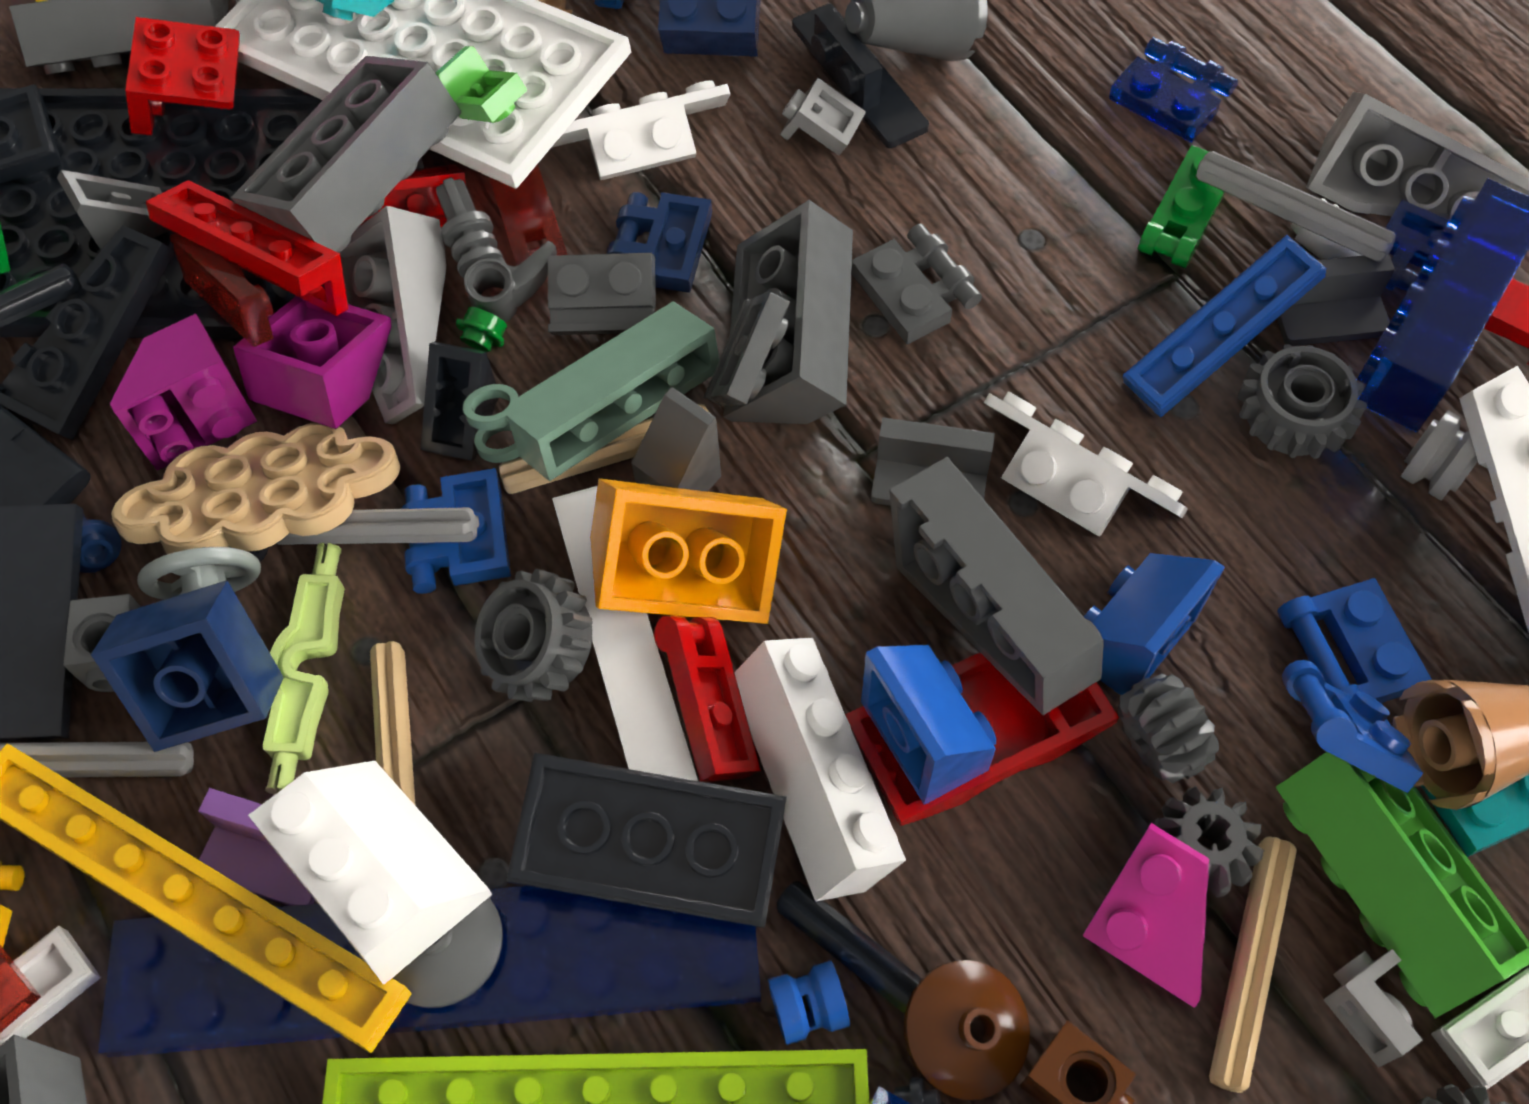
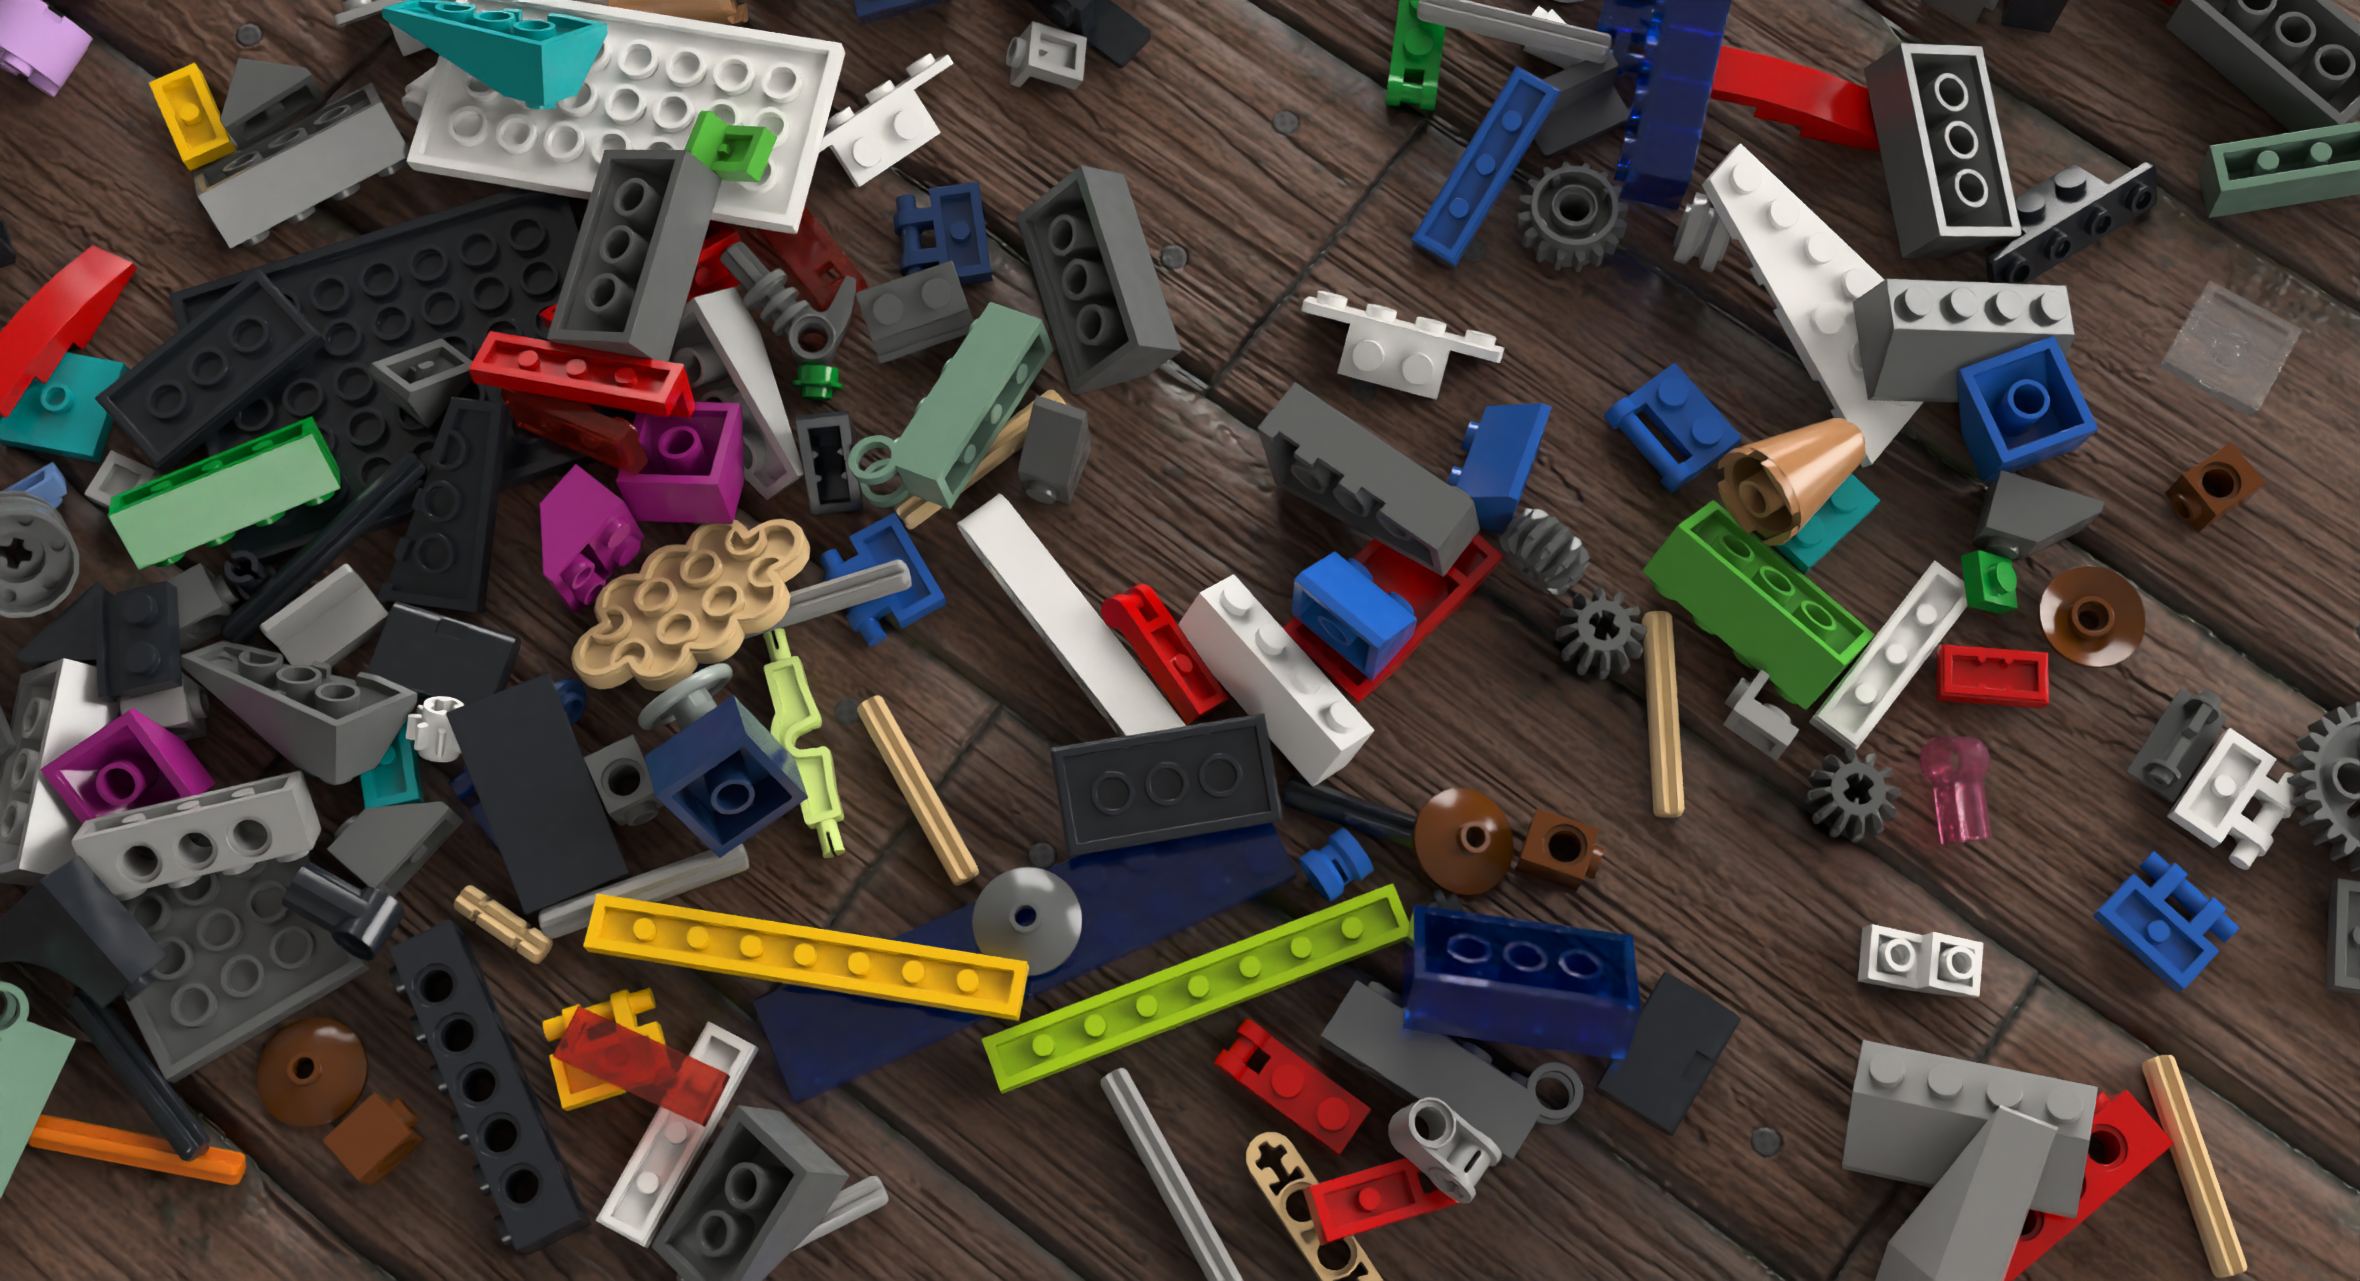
camera: 20 degrees left, 10 degrees up
red bracket [125,17,240,135] -> none
medium lavender panel [198,788,315,911] -> none
white slope [248,761,492,984] -> none
dark grey gear [475,569,593,702] -> none
light orange slope [590,478,787,624] -> none
dark grey plate [703,292,790,407] -> none
dark grey plate [851,224,982,345] -> none
dark grey panel [871,417,995,506] -> none
dark pink wing [1083,823,1209,1008] -> none
blue plate [1282,660,1423,793] -> none

